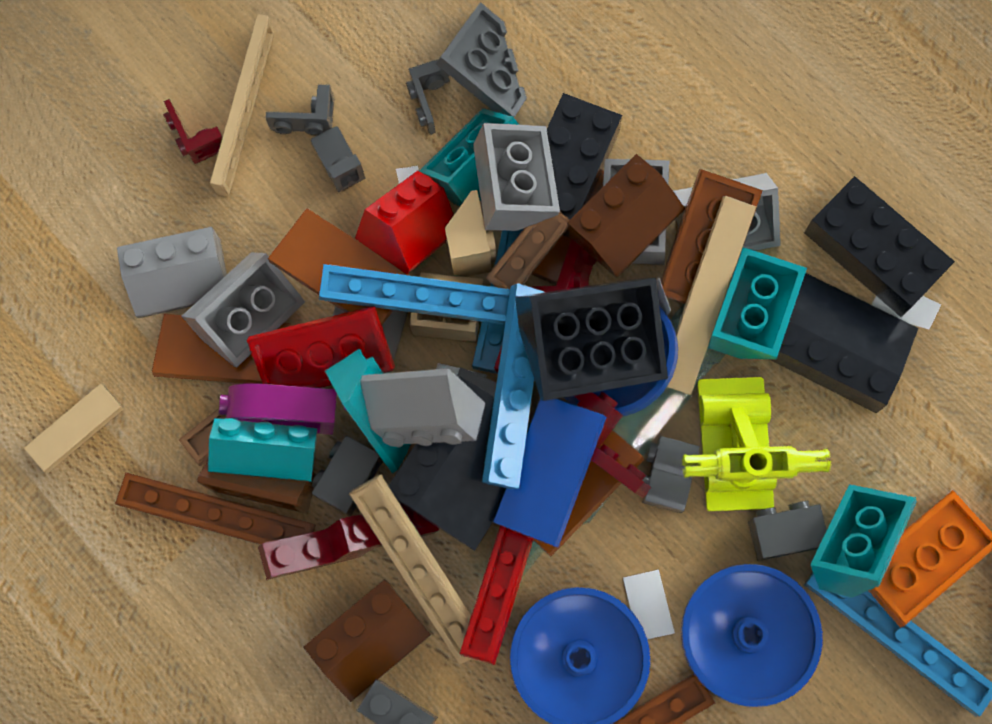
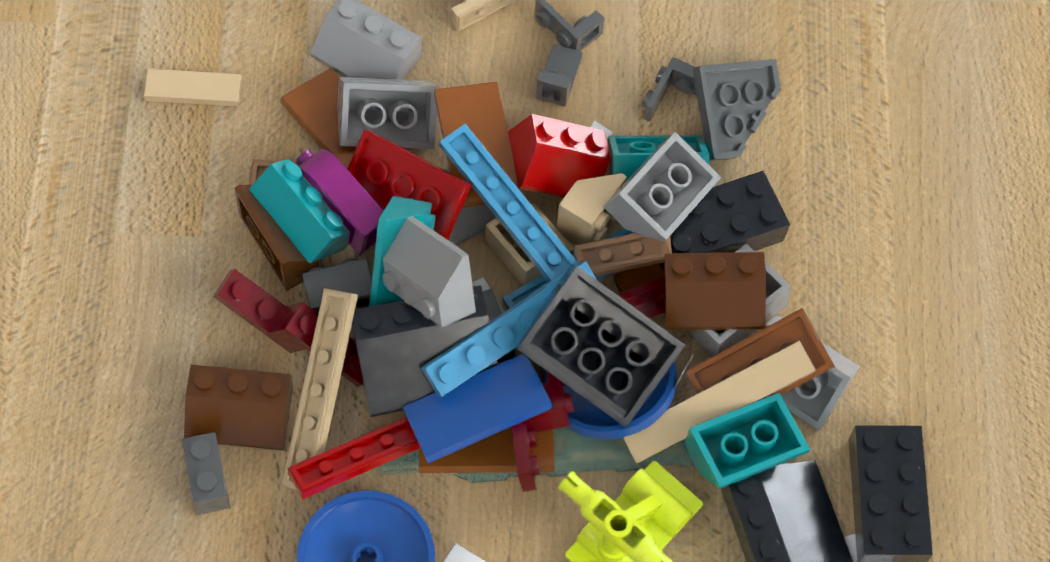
camera: 35 degrees right, 10 degrees down
dark orange tile [115,472,316,545] -> none
dark grey brick [642,436,700,513] -> none

